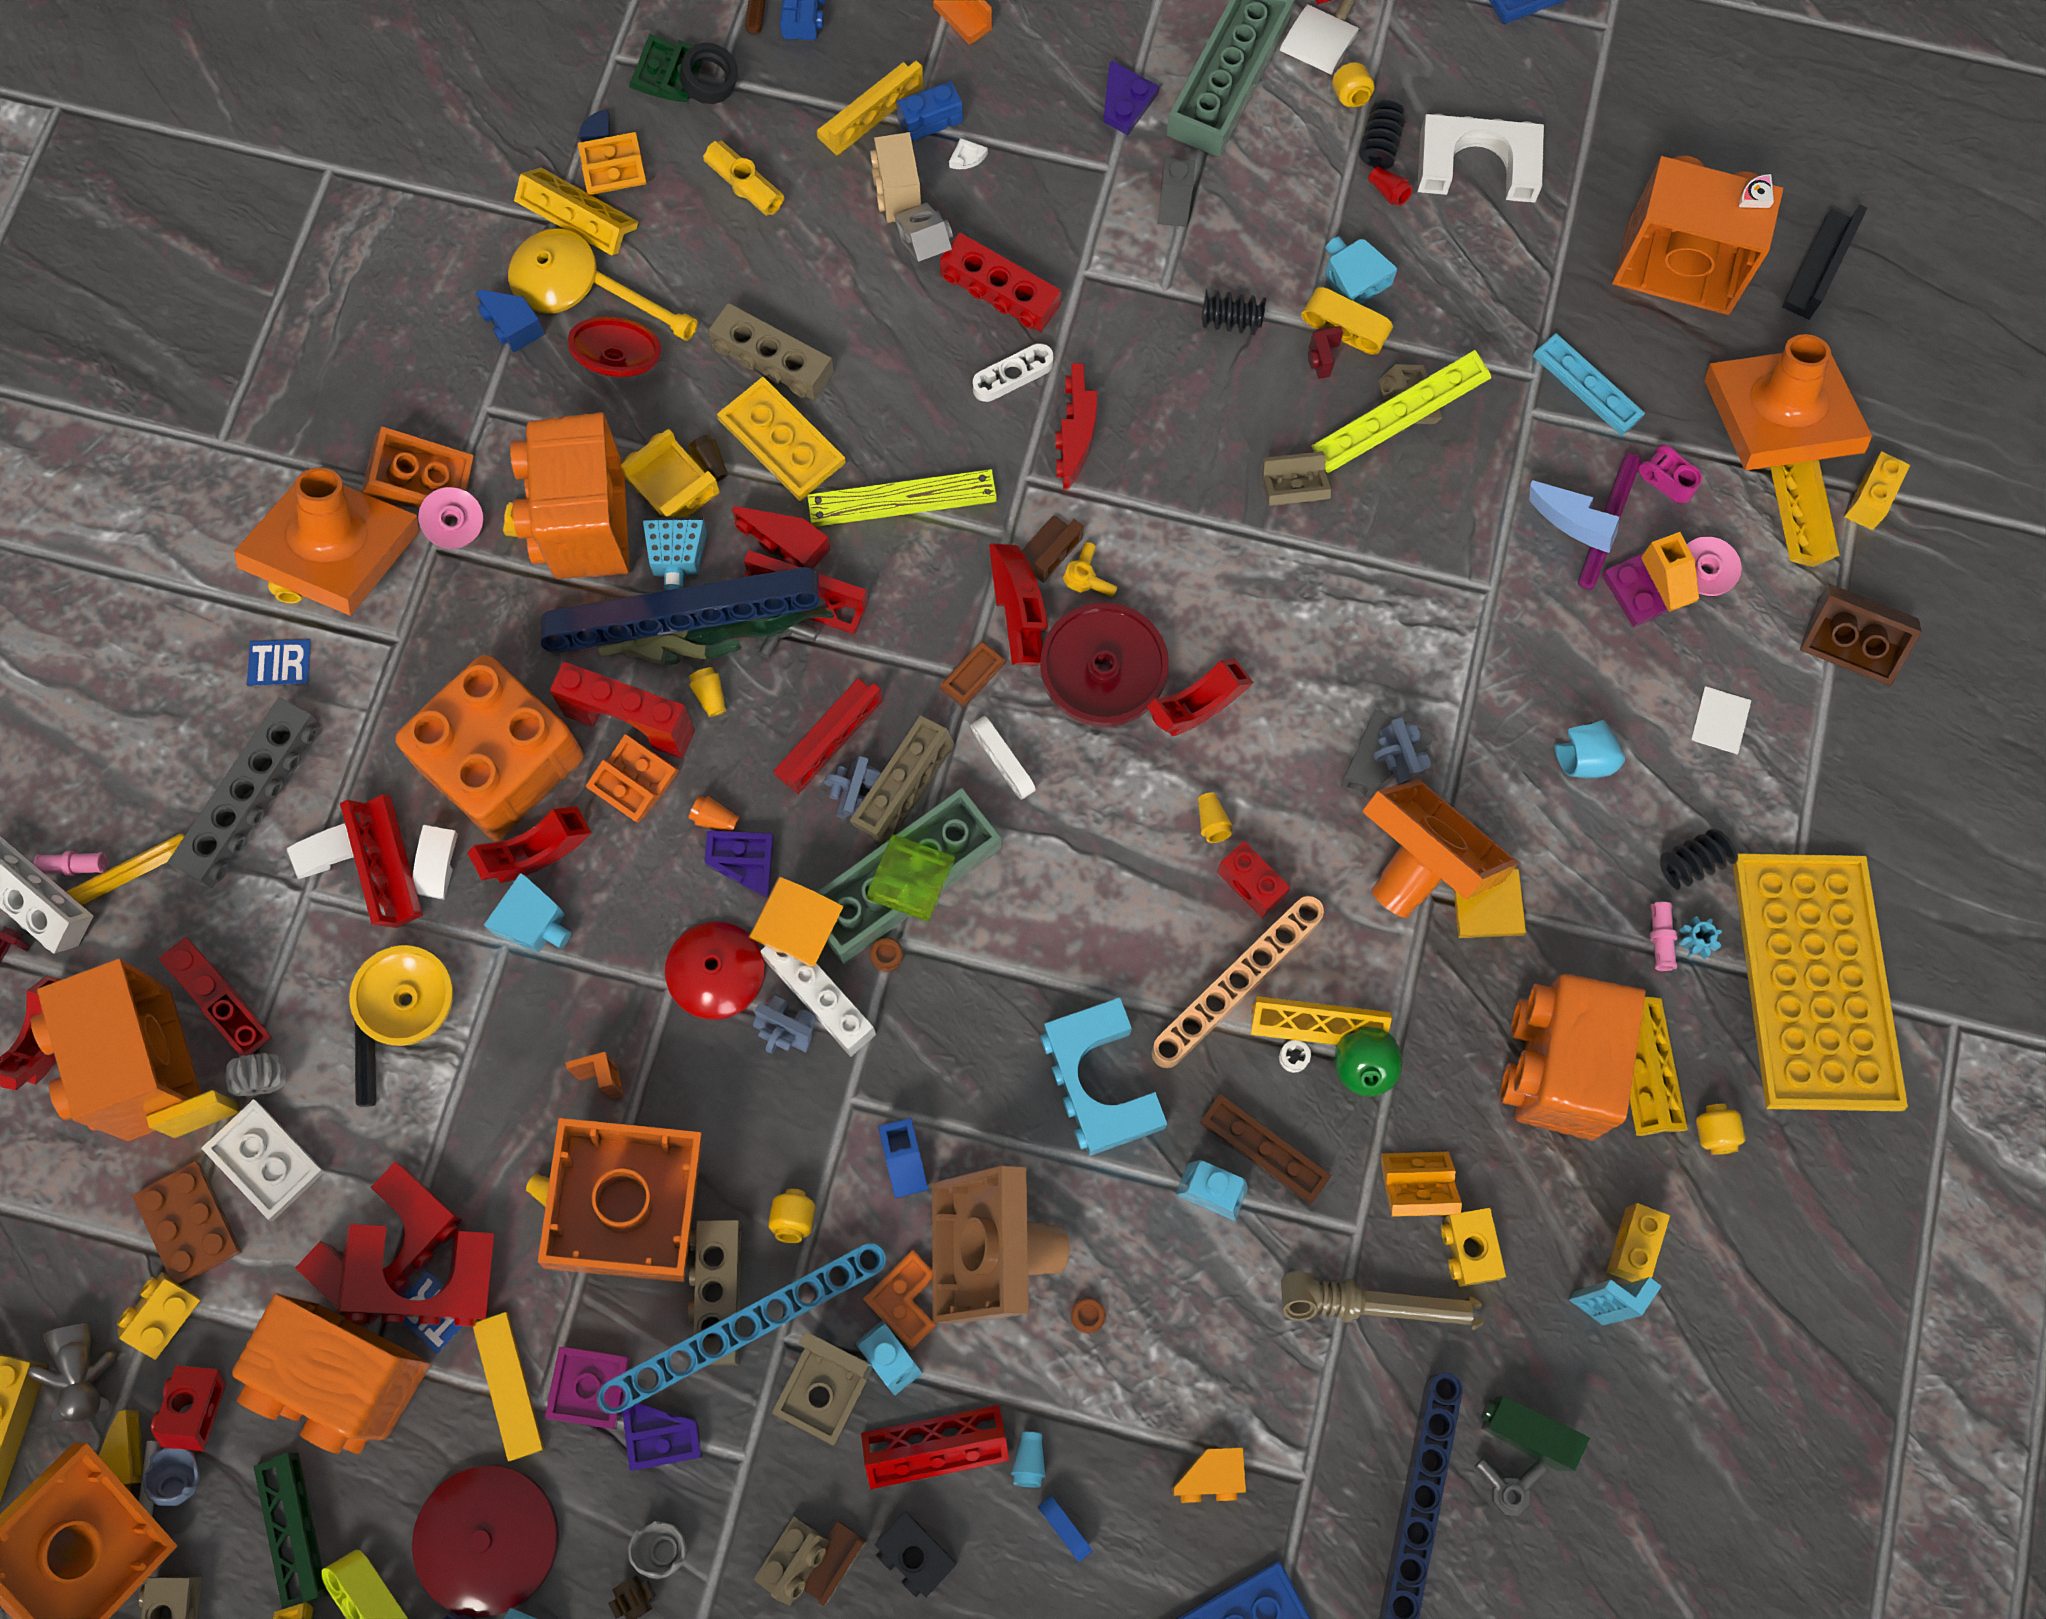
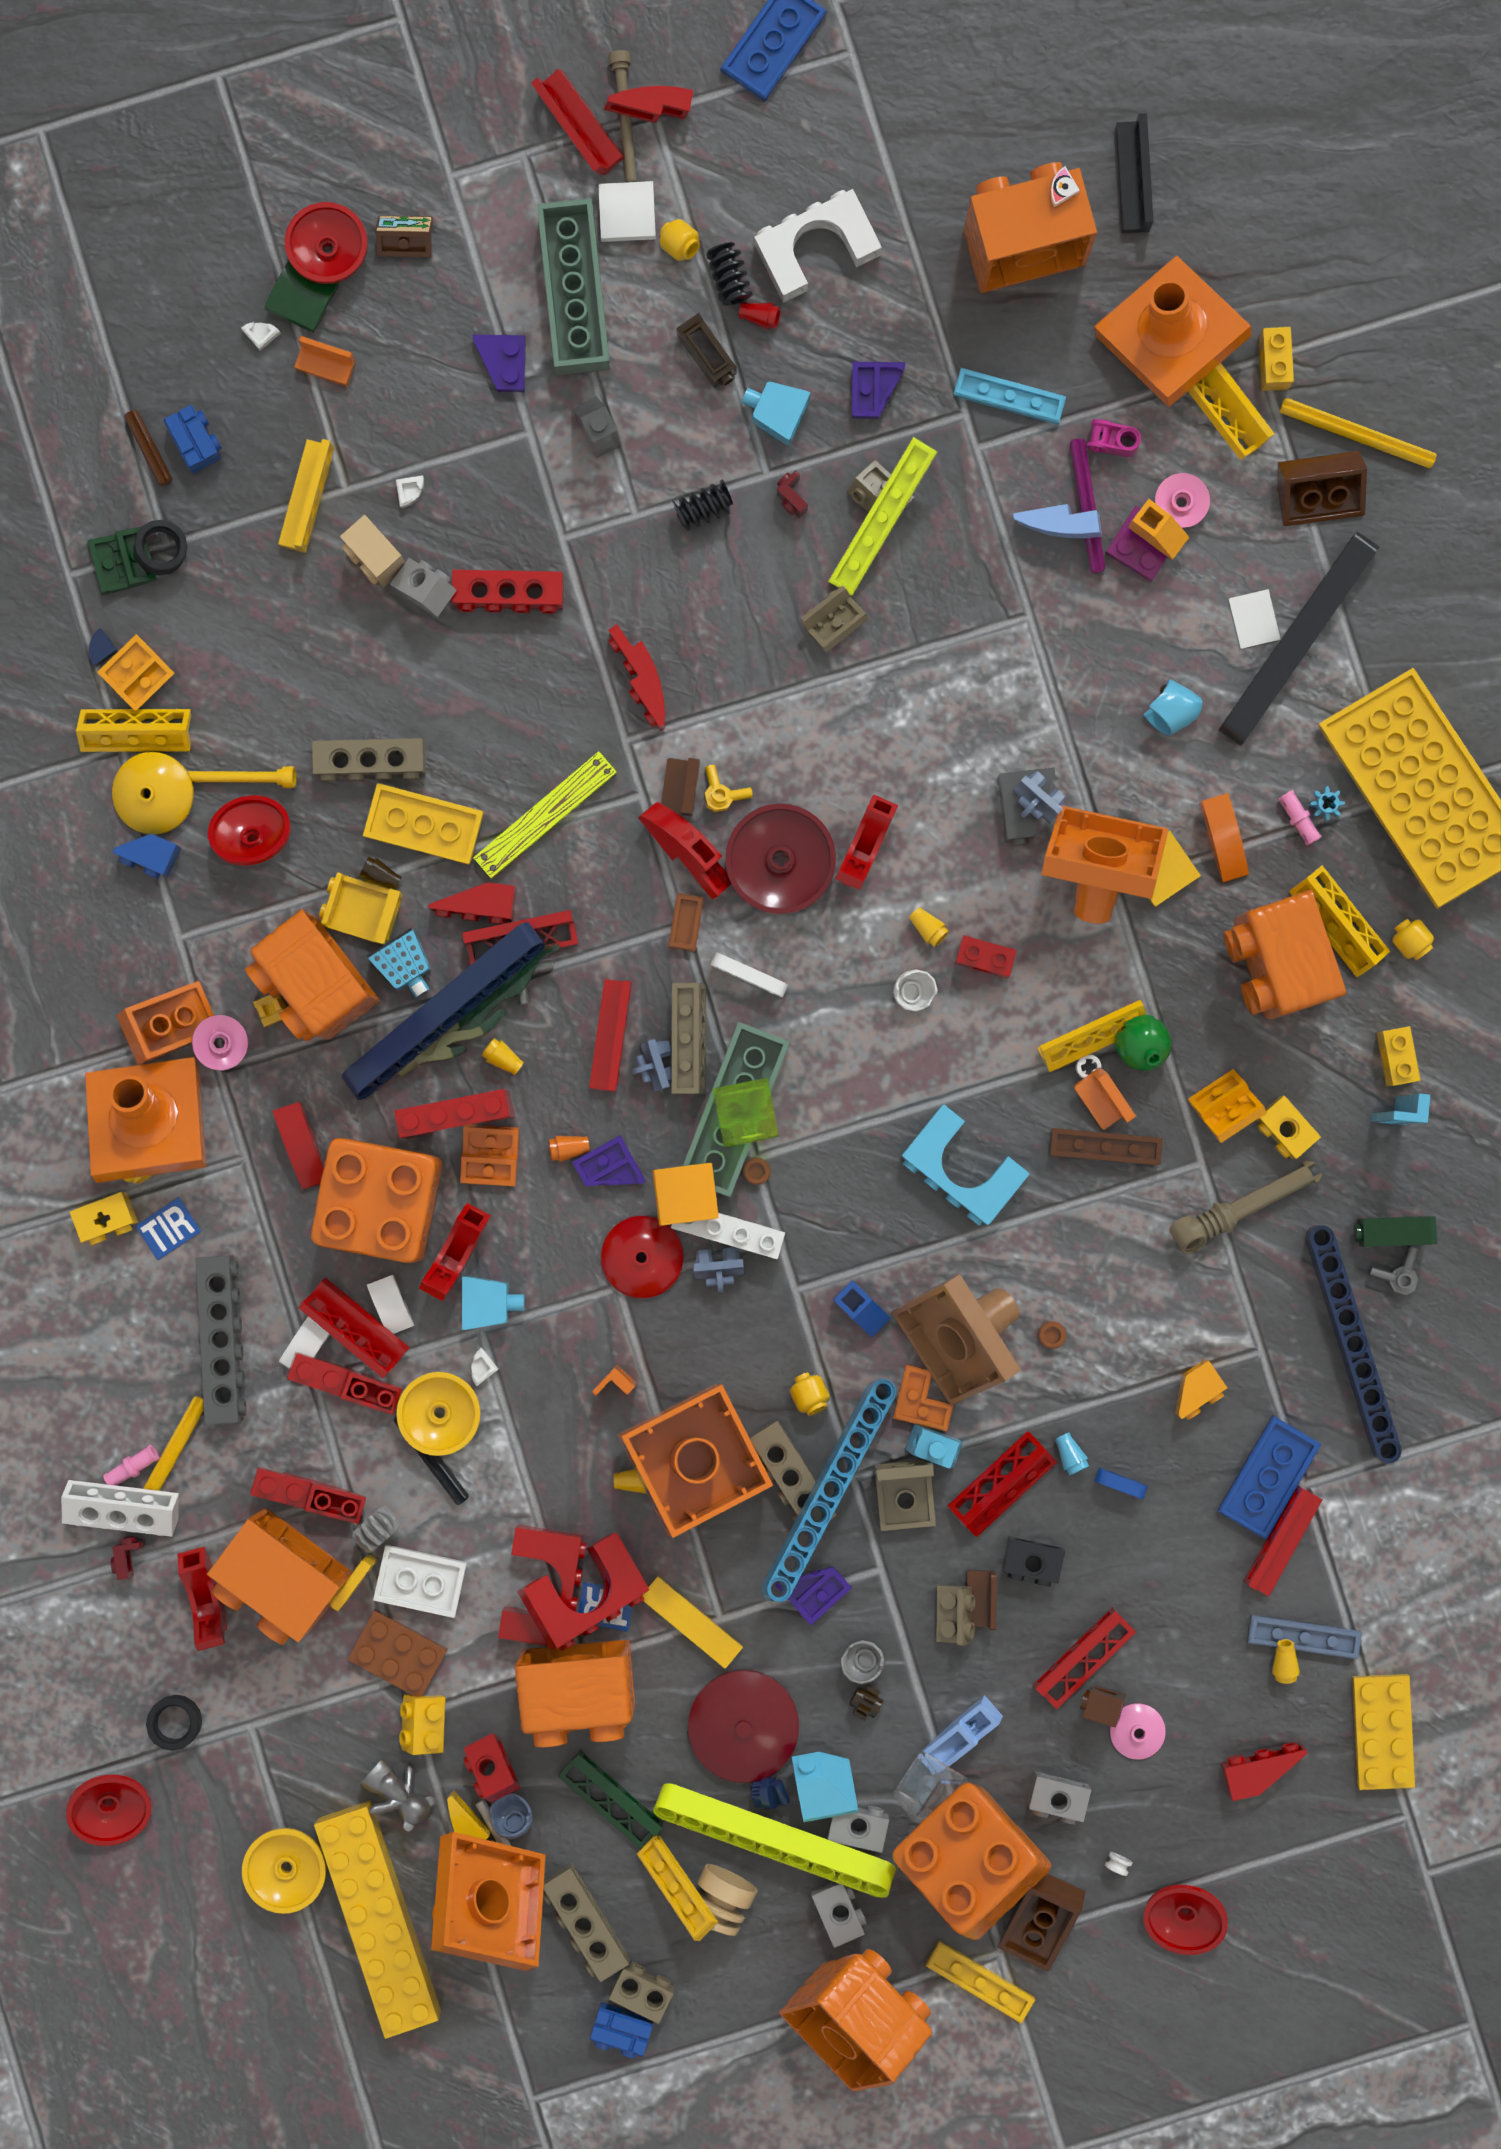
camera: 25 degrees left, 15 degrees up
magenta plate [544,1346,630,1429] -> none
yellow piece [703,140,784,216] -> none
blue brick [896,81,963,141] -> none
white beam [973,344,1053,402] -> none
light nougat beam [1151,896,1324,1068] -> none
medium azure torso [1175,1160,1248,1221] -> none
yellow beam [1301,287,1393,355] -> none
black piece [1660,828,1738,890] -> none
none -> yellow brick [70,1192,138,1246]
none -> red slope [272,1102,325,1190]
none -> red slope [286,1351,402,1415]
none -> white tile [471,1347,499,1386]
none -> dark brown window [676,313,737,389]
none -> dark purple wing [852,362,905,419]
none -> white hair [893,969,938,1012]
none -> orange panel [1074,1067,1136,1130]
none -> orange slope [1199,793,1249,883]
none -> black beam [1218,531,1380,746]
none -> yellow axle [1280,398,1436,468]

